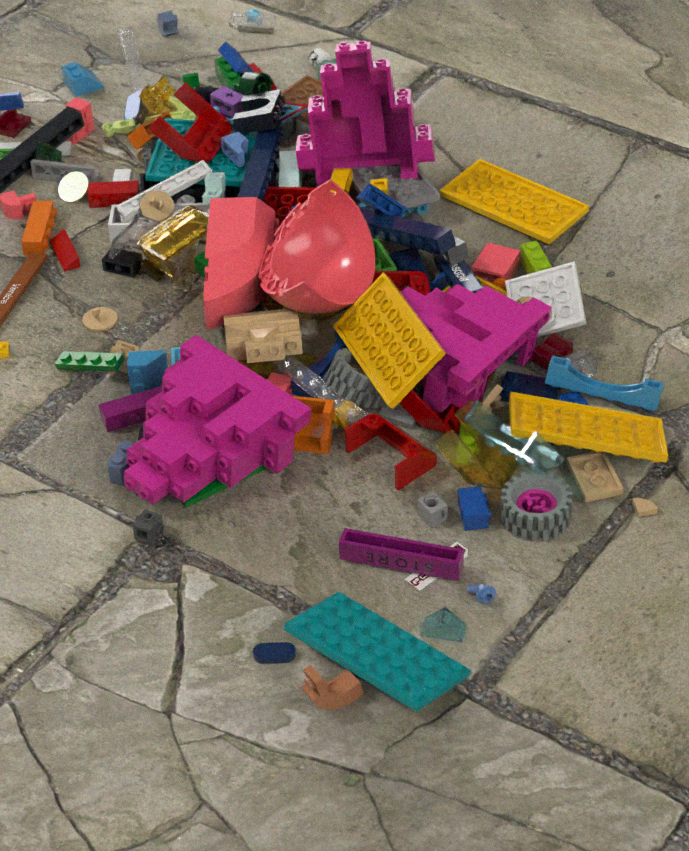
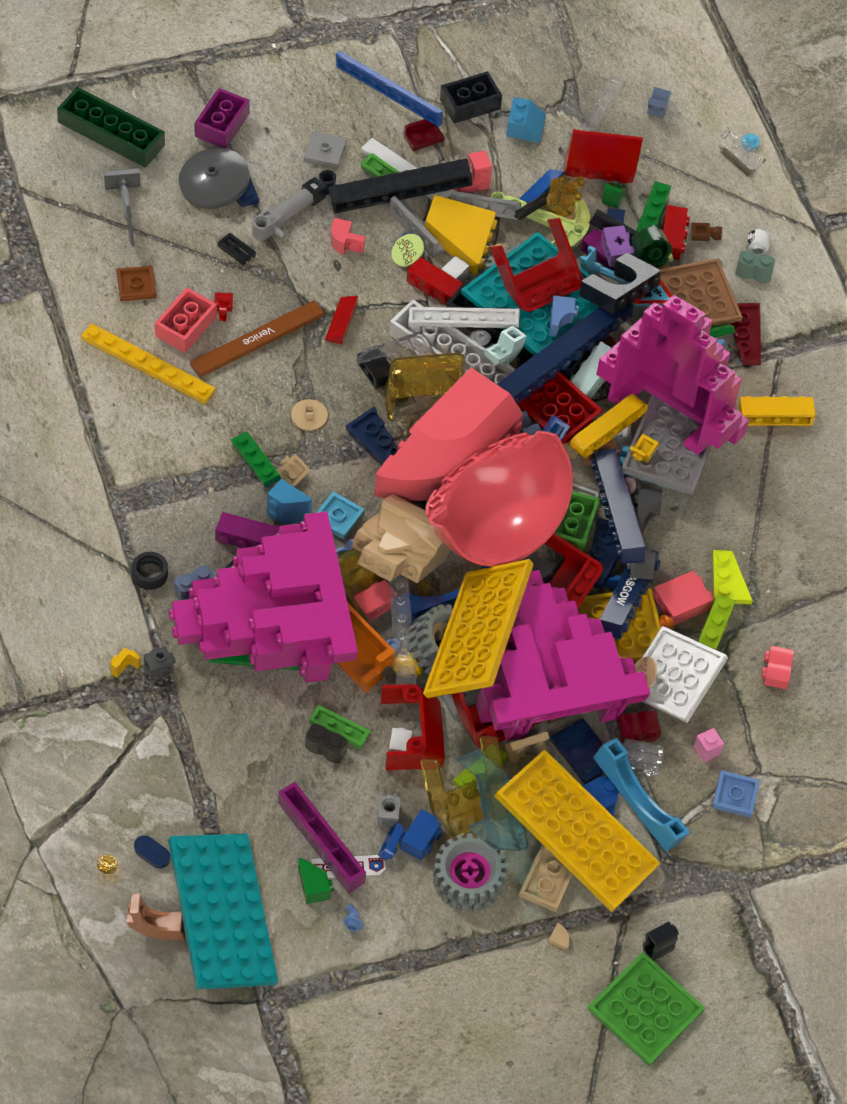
camera: 30 degrees right, 15 degrees up
orange brick [21,201,57,256] -> none
clear green plate [36,141,62,163] -> none
orange brick [127,112,173,150] -> none
tan piece [140,191,174,222] -> none
blue slope [218,42,254,73] -> none
blue slope [356,183,406,217] -> none
clear light blue slope [421,607,466,642] -> none
yellow plate [439,159,589,244] -> none
none -> clear yellow tile [96,854,118,874]
none -> yellow bracket [110,647,141,678]
none -> black tyre [132,551,168,590]
none -> green slope [298,858,334,904]
none -> clear smoke brick [305,724,348,763]
none -> bright green plate [309,705,371,750]
none -> dark blue wing [346,407,398,466]
none -> blue plate [378,822,405,860]
none -> white brick [389,728,412,752]
none -> yellow slope [425,195,498,275]
none -> black brick [440,71,503,124]
none -> light grey plate [450,191,522,221]
none -> red slope [564,129,643,183]
none -> reddish brown plate [691,222,722,241]
none -> bright pink brick [694,728,724,762]
none -> neon yellow wing [712,550,753,605]
none -> medium blue plate [712,770,760,818]
none -> yellow brick [737,396,815,426]
none -> coral brick [761,646,794,690]

